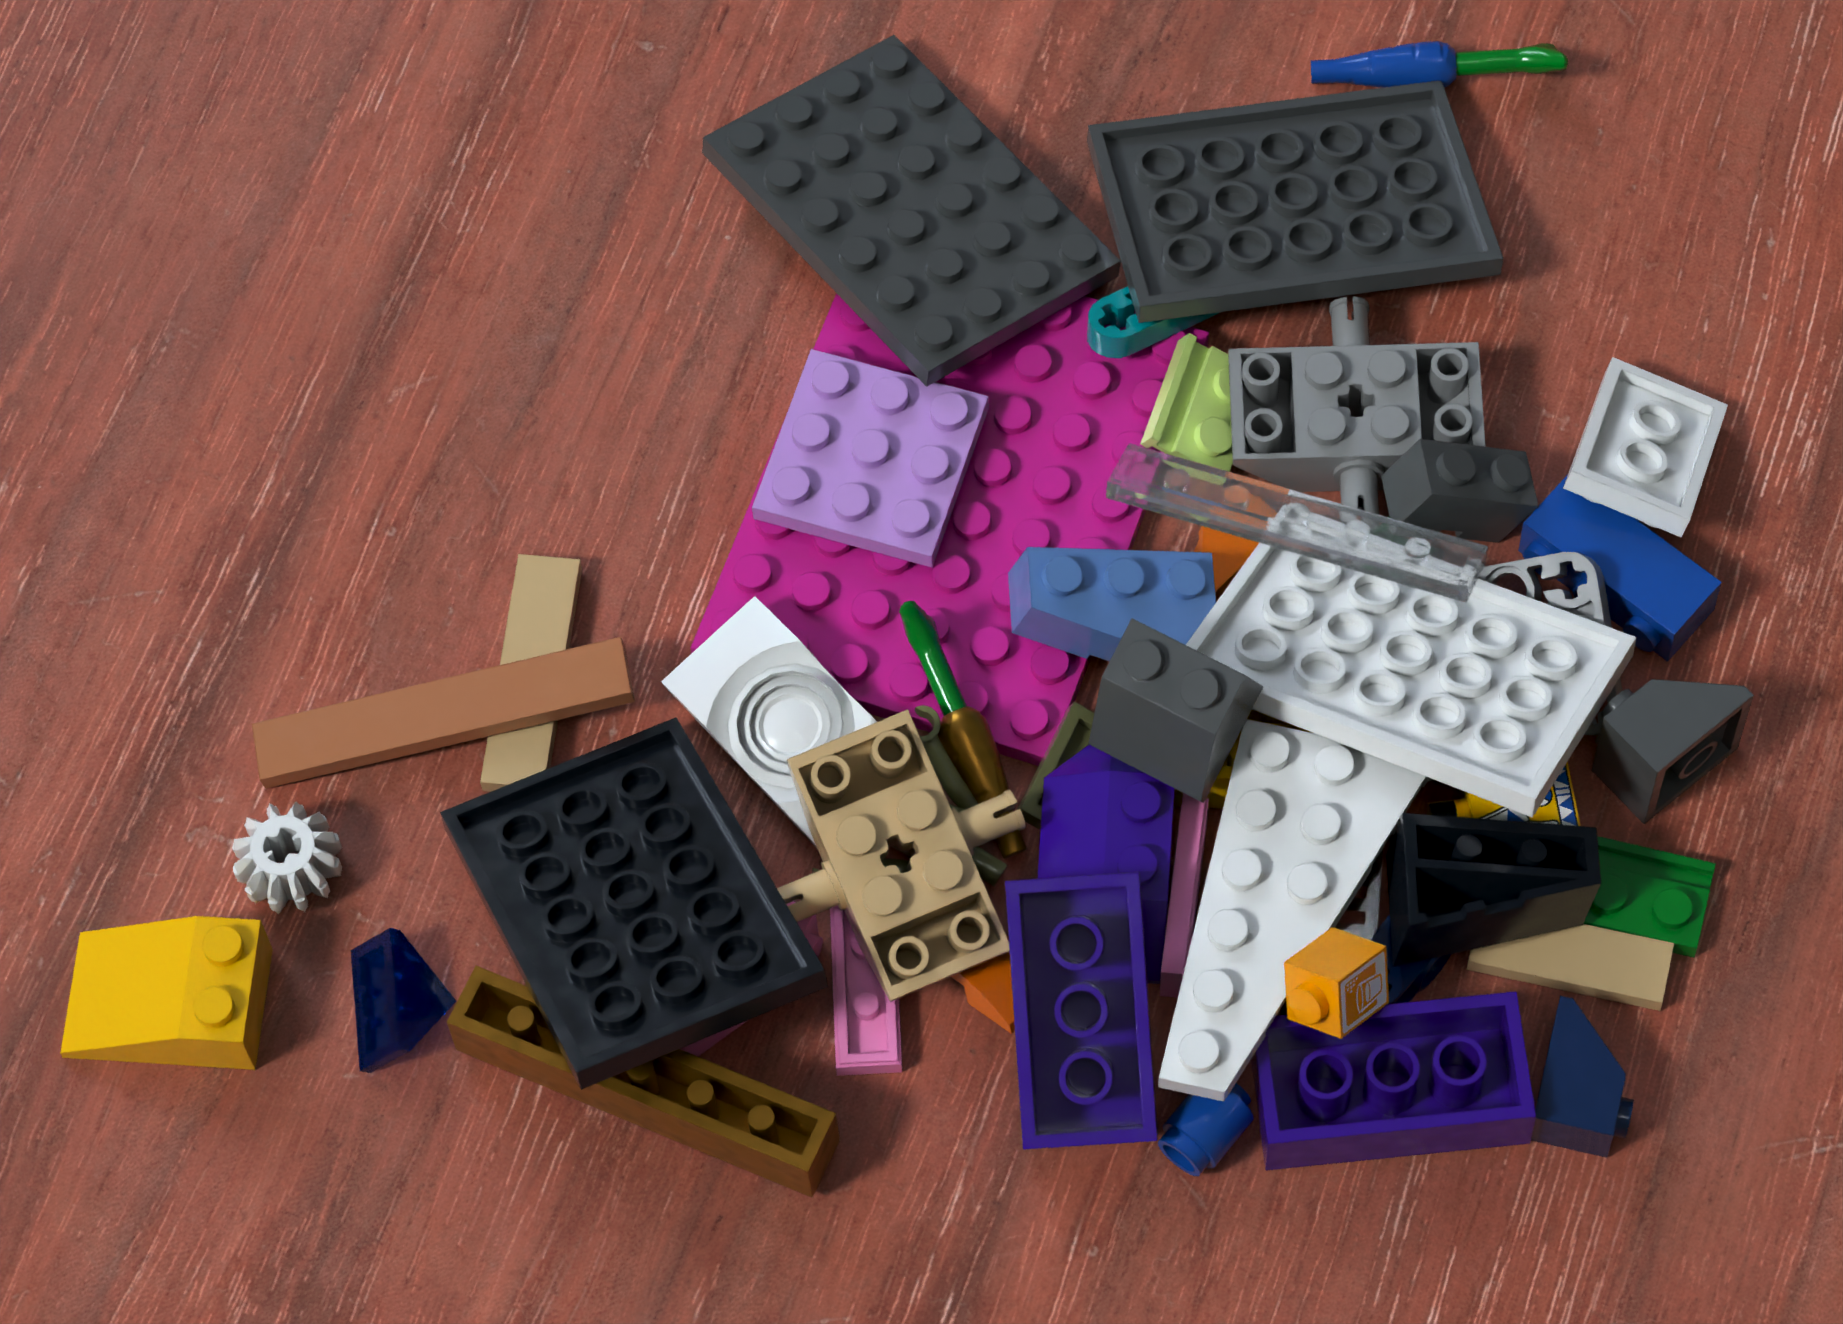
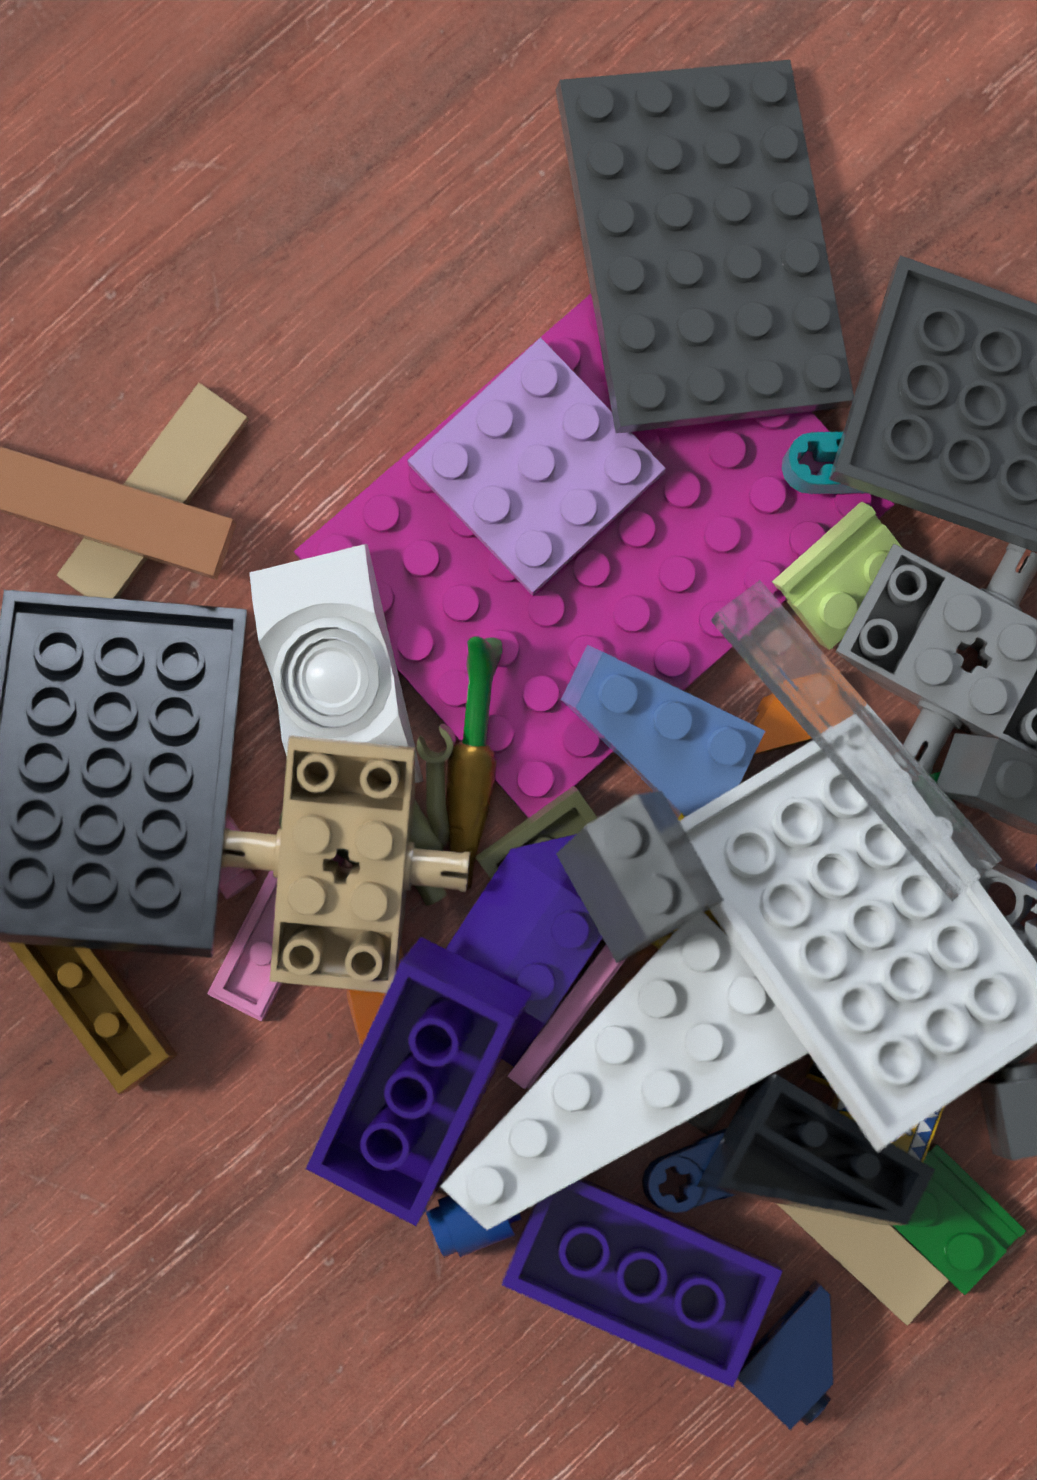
camera: 30 degrees right, 20 degrees up
light orange brick [1284,927,1389,1039] -> none

